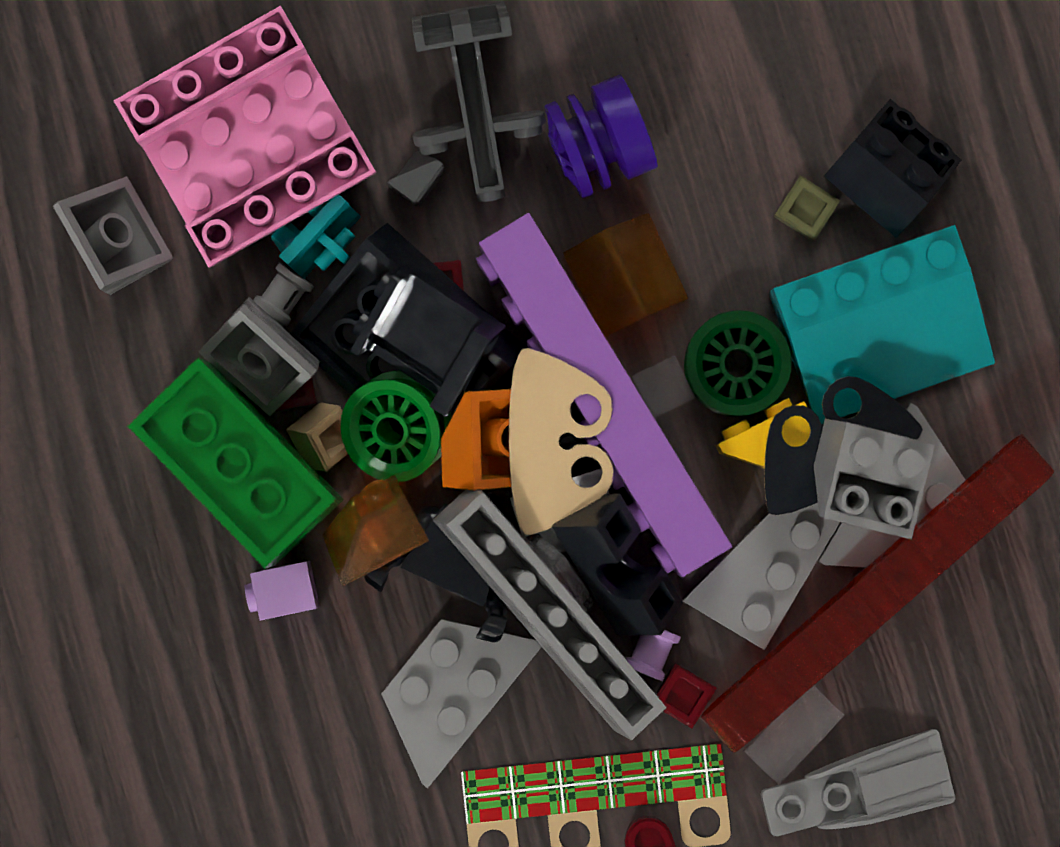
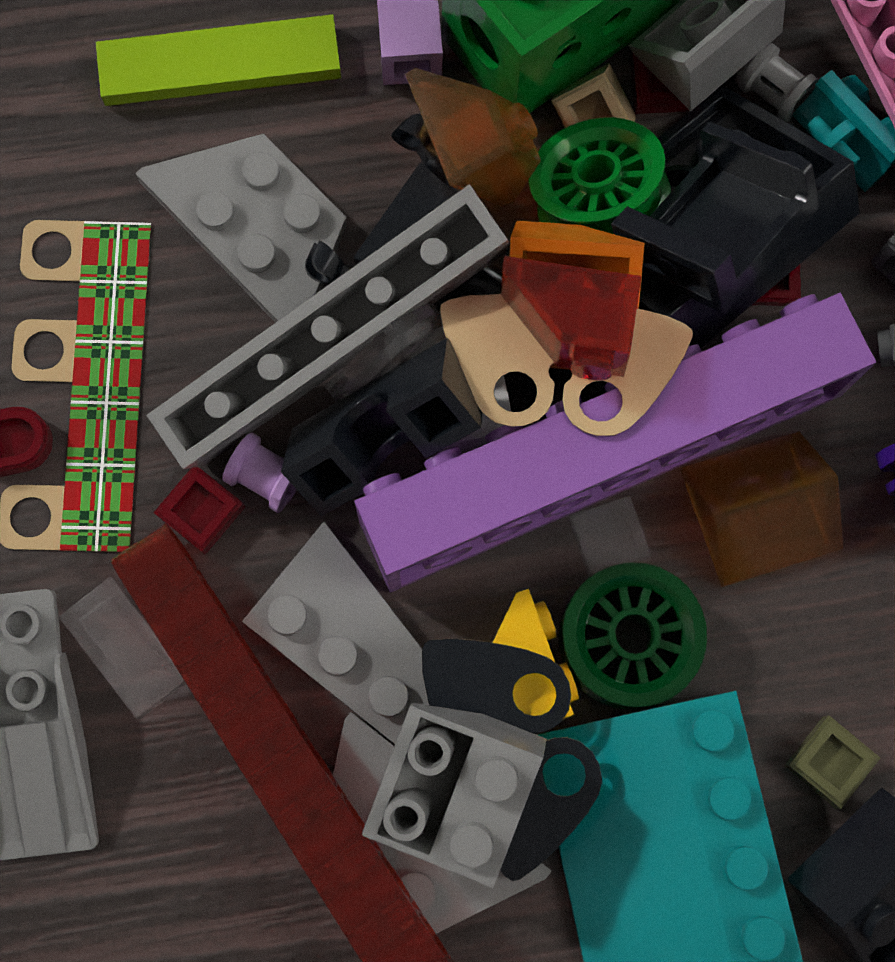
camera: 95 degrees right, 10 degrees down
none -> lime tile [96,14,341,106]
none -> clear red slope [501,256,641,380]

